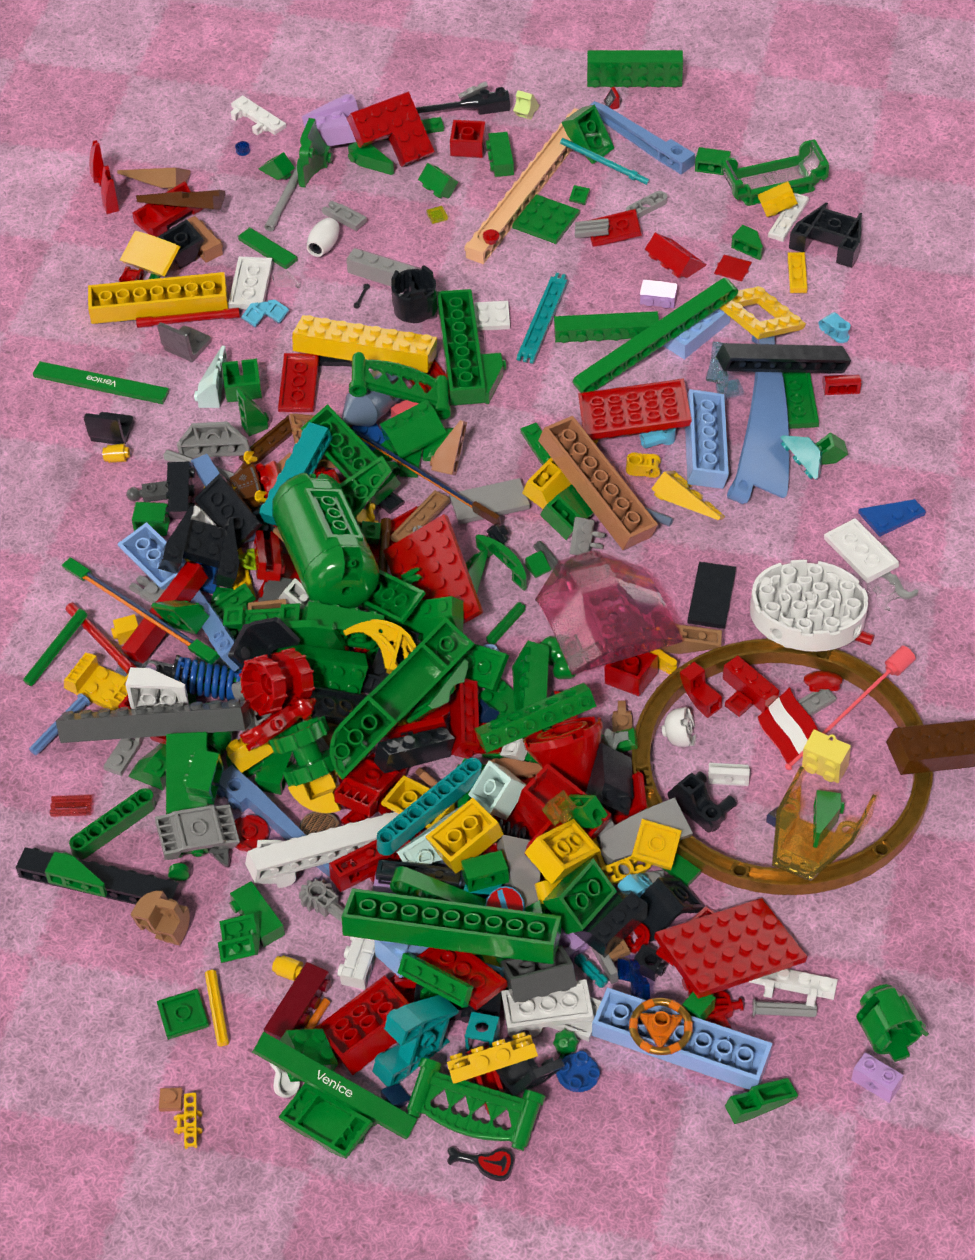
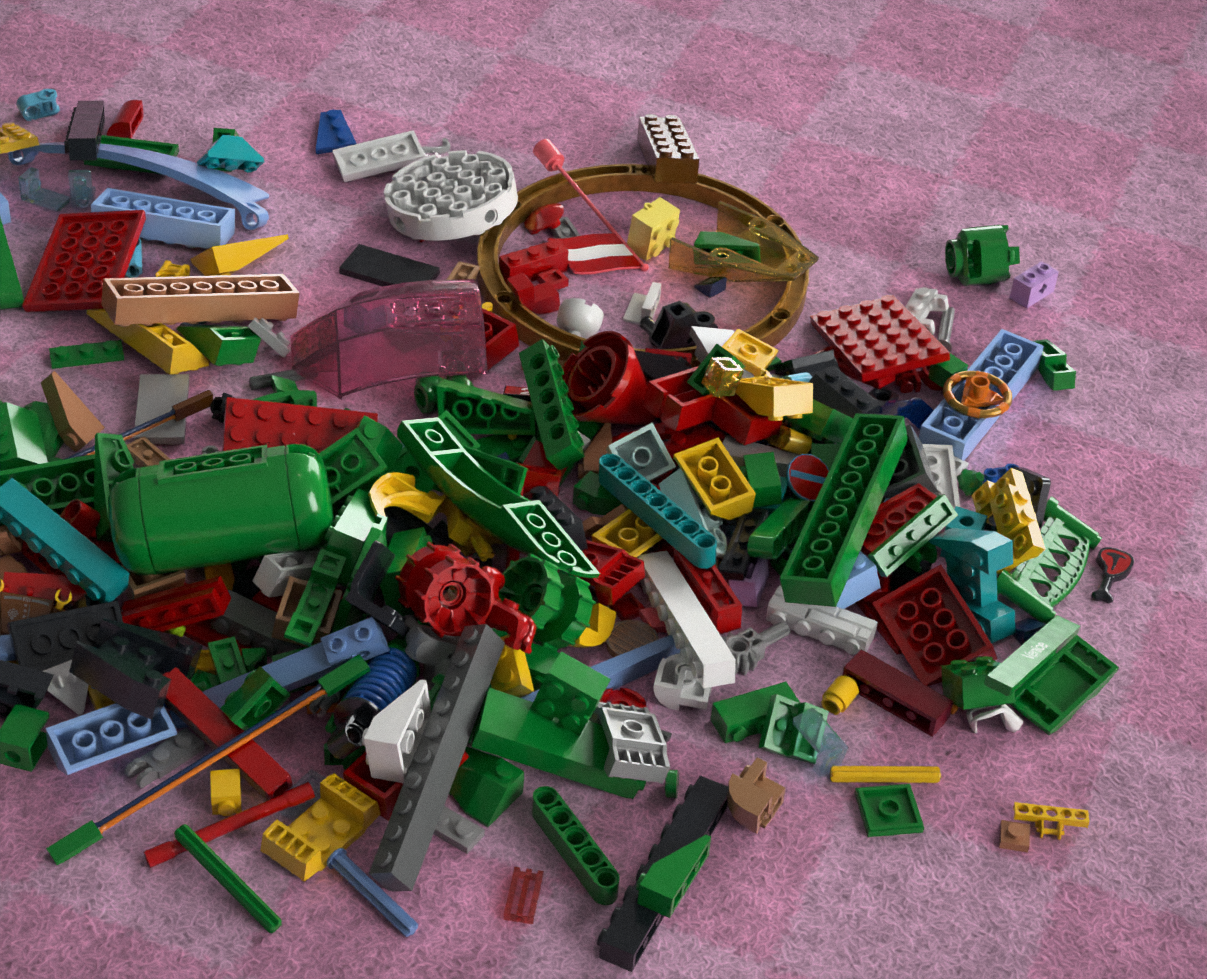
camera: 85 degrees left, 10 degrees down
none -> clear light blue bracket [792,708,849,777]

